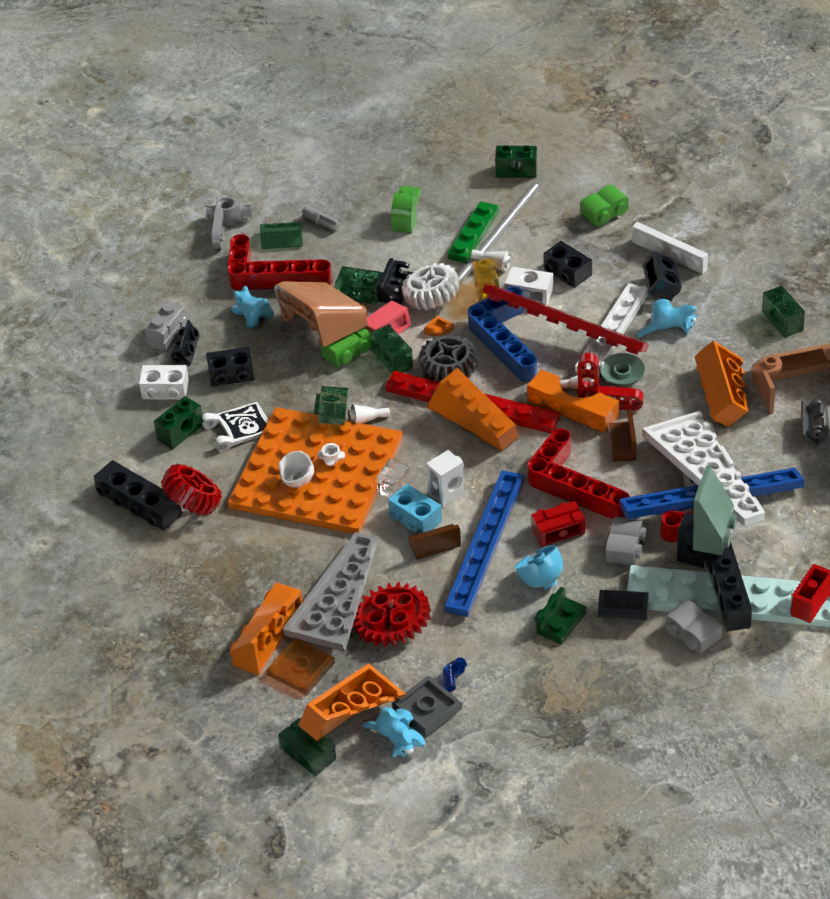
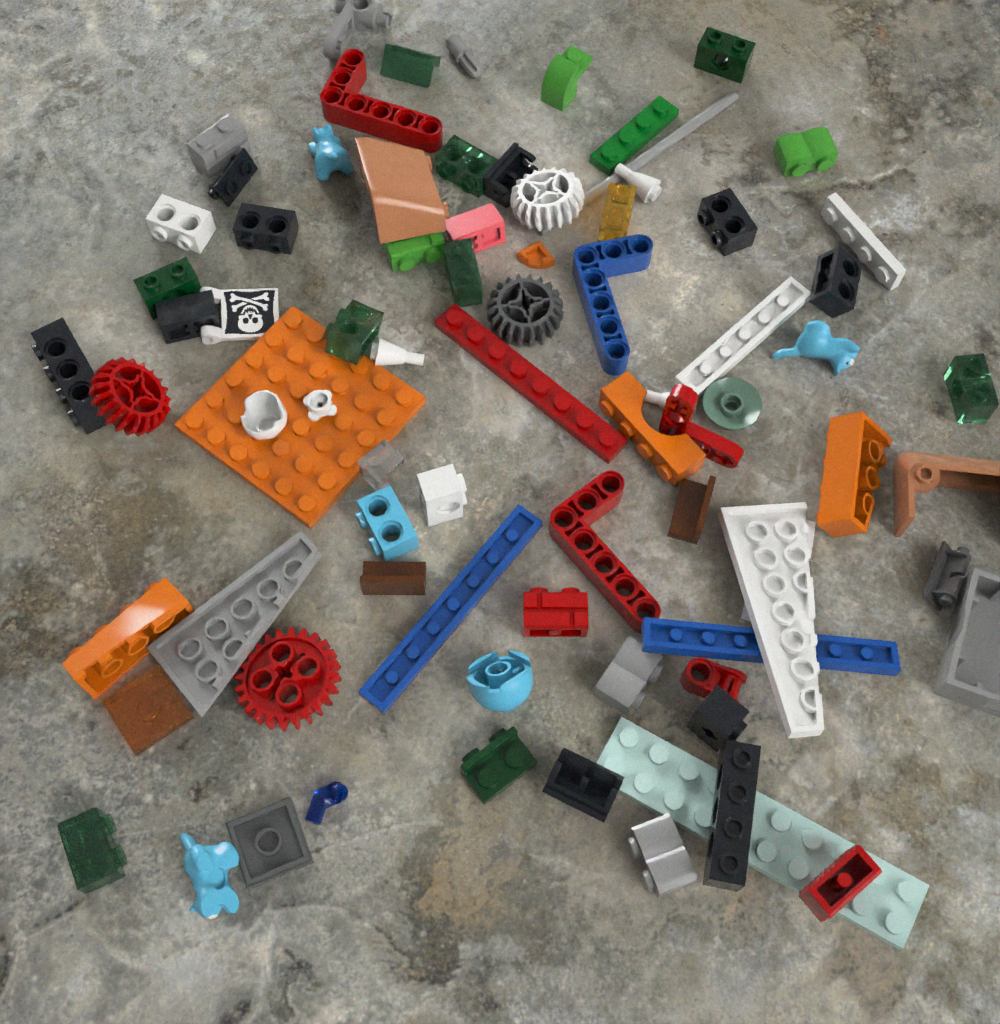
camera: 15 degrees right, 20 degrees up
orange wedge [298,663,406,741] -> none
orange wedge [427,368,519,451] -> none
red plate [482,284,649,355] -> none
white brick [505,267,553,305] -> none
sand green slope [693,465,737,556] -> none
none -> black hinge [155,289,222,344]

